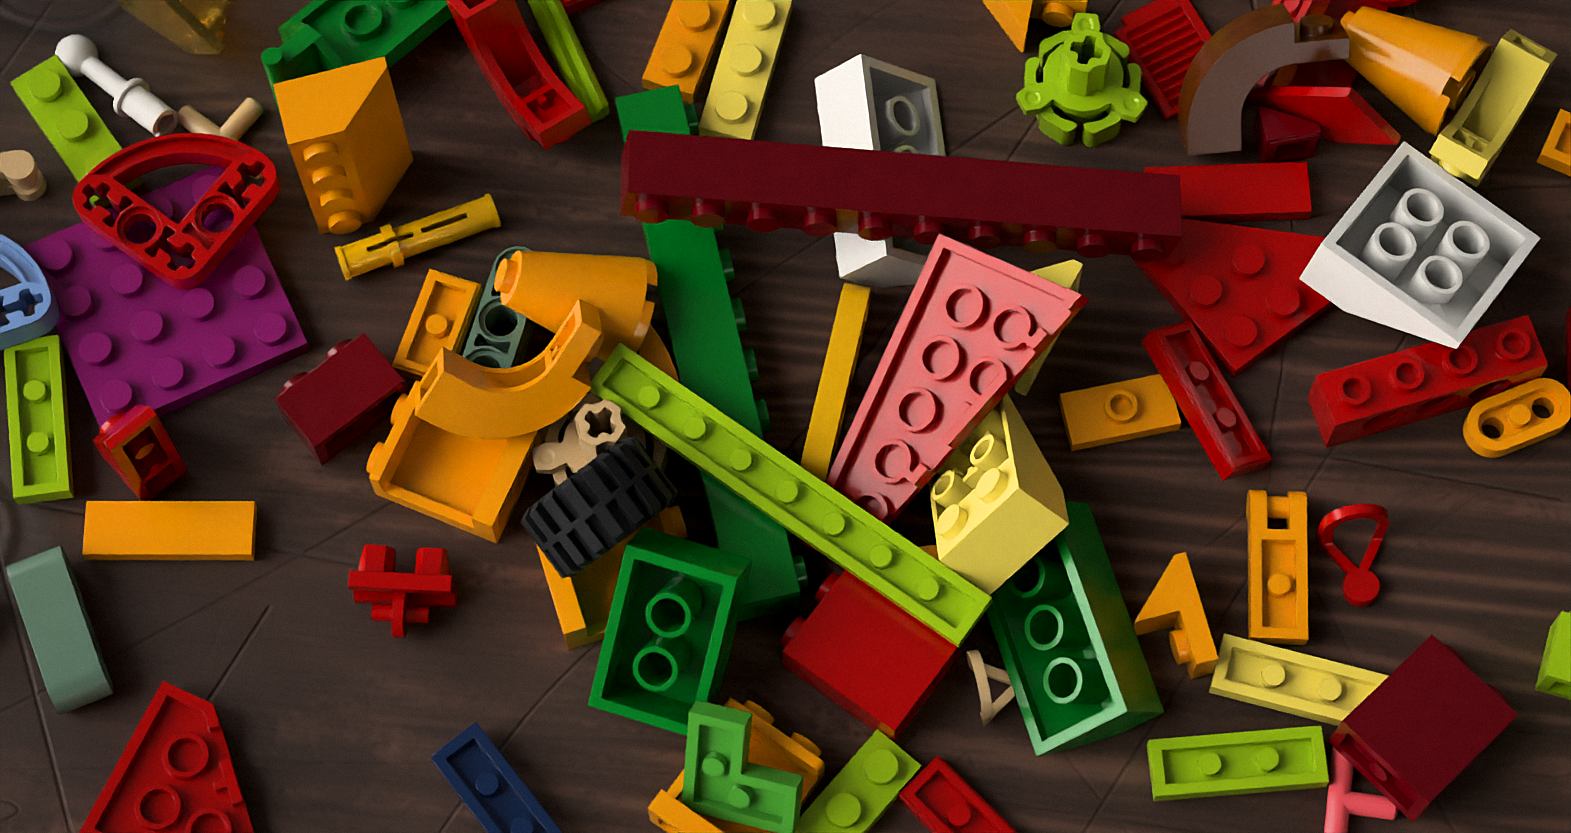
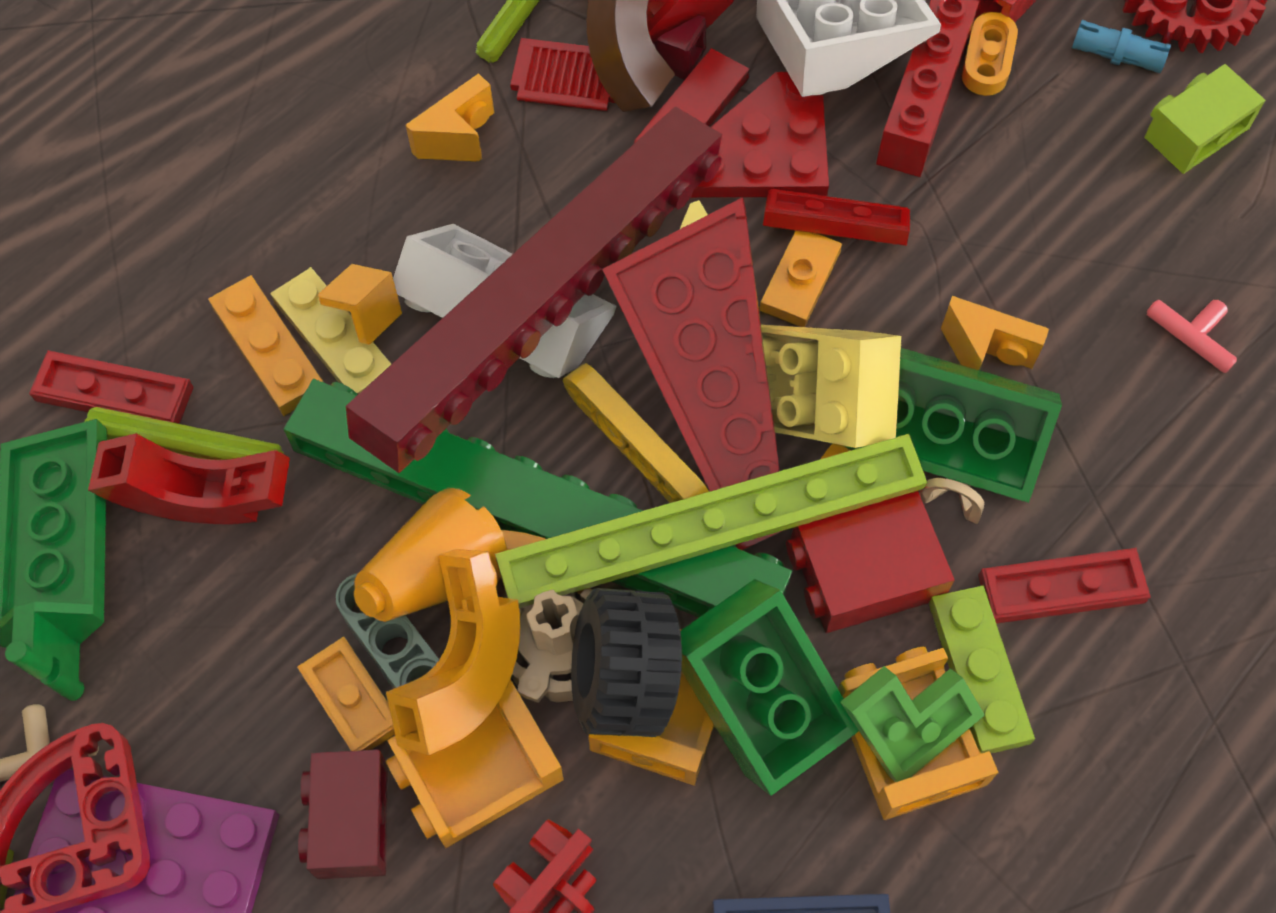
camera: 55 degrees left, 5 degrees down
light orange slope [273,56,413,235] -> none
yellow pin [334,193,501,281] -> none
lime piece [1016,13,1148,147] -> none
lime plate [1147,725,1329,802] -> none
light yellow plate [1209,633,1389,726] -> none
light orange plate [1246,490,1309,646] -> none
red piece [1316,503,1390,607] -> none
dark red panel [1328,634,1519,823] -> none
none -> light orange panel [318,264,402,345]

